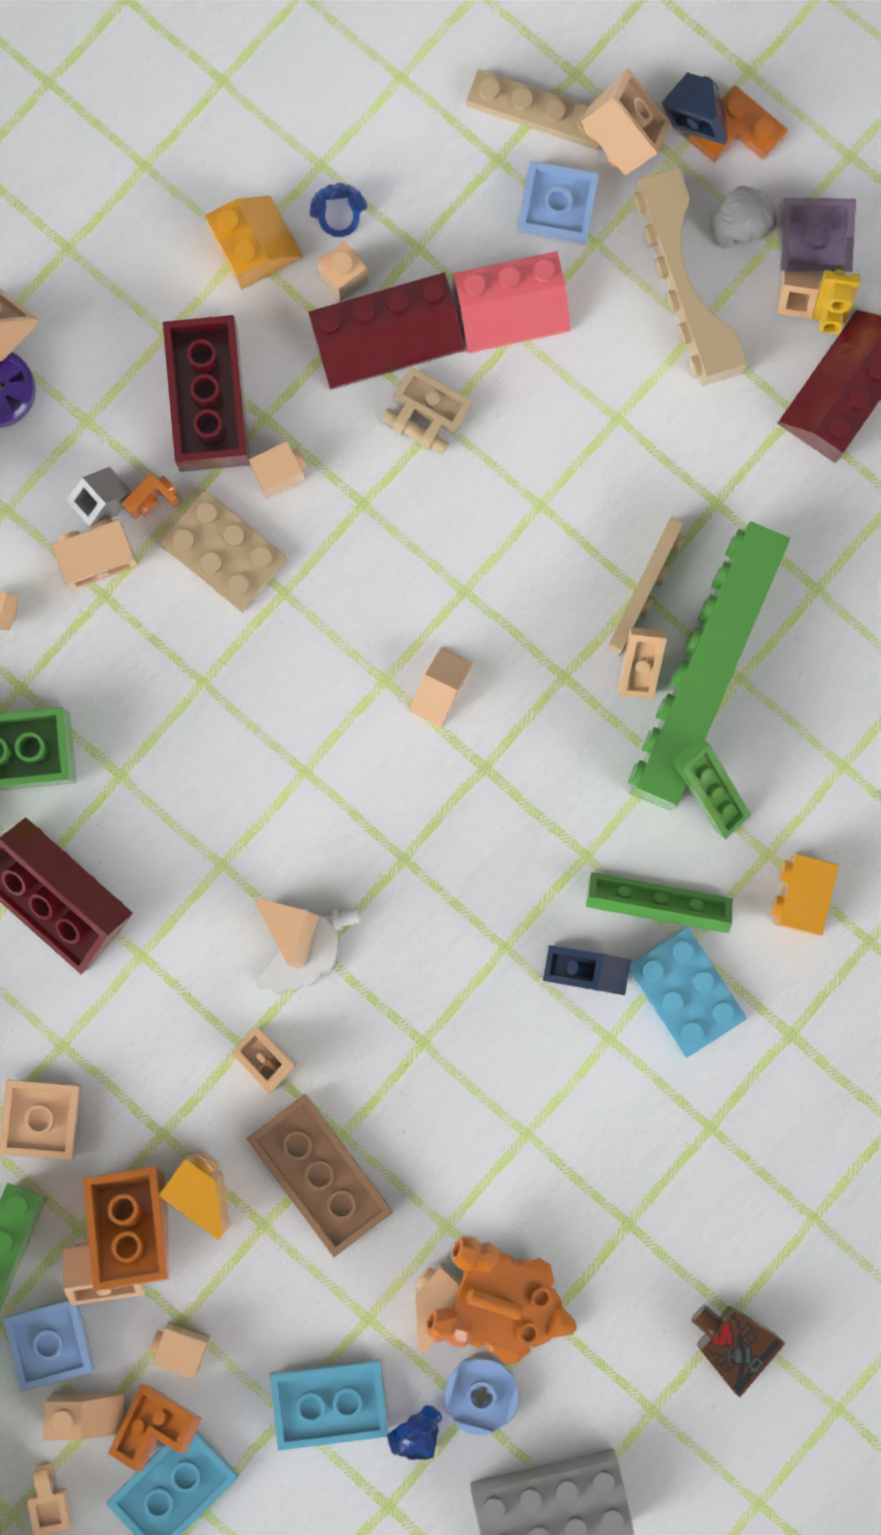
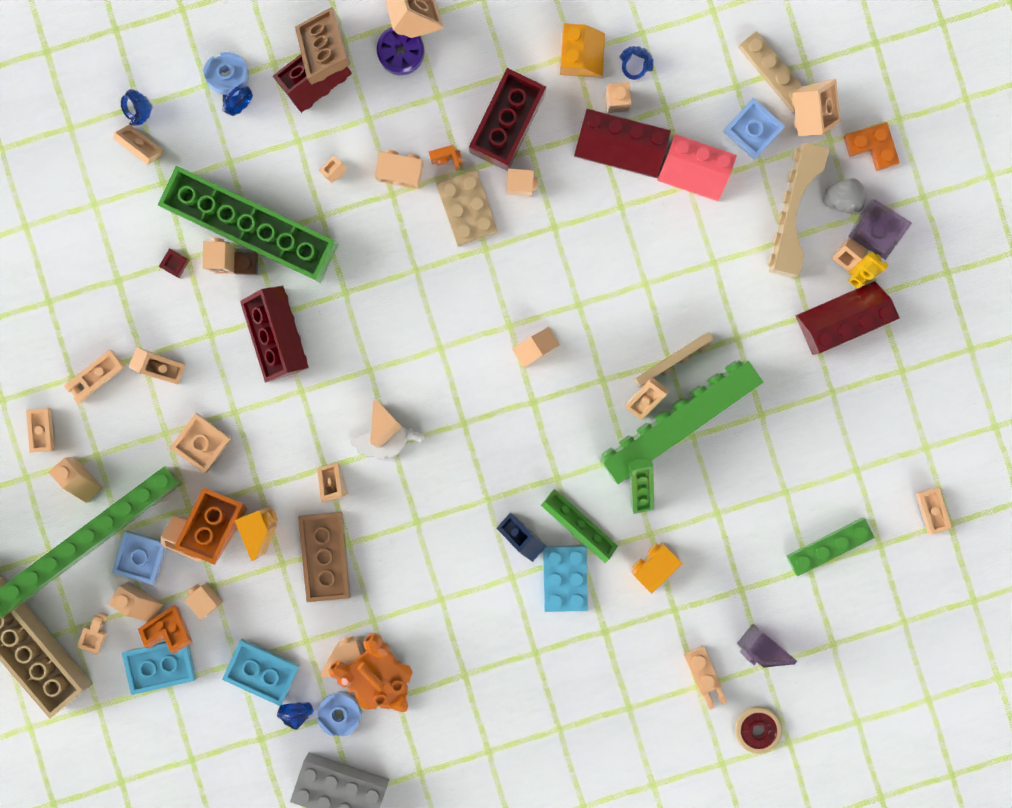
camera: 40 degrees right, 5 degrees up
light grey brick [66,467,132,527] -> none
tan plate [381,366,473,455] -> none
dark blue slope [661,72,728,145] -> none
reddish brown torso [691,1304,786,1398] -> none

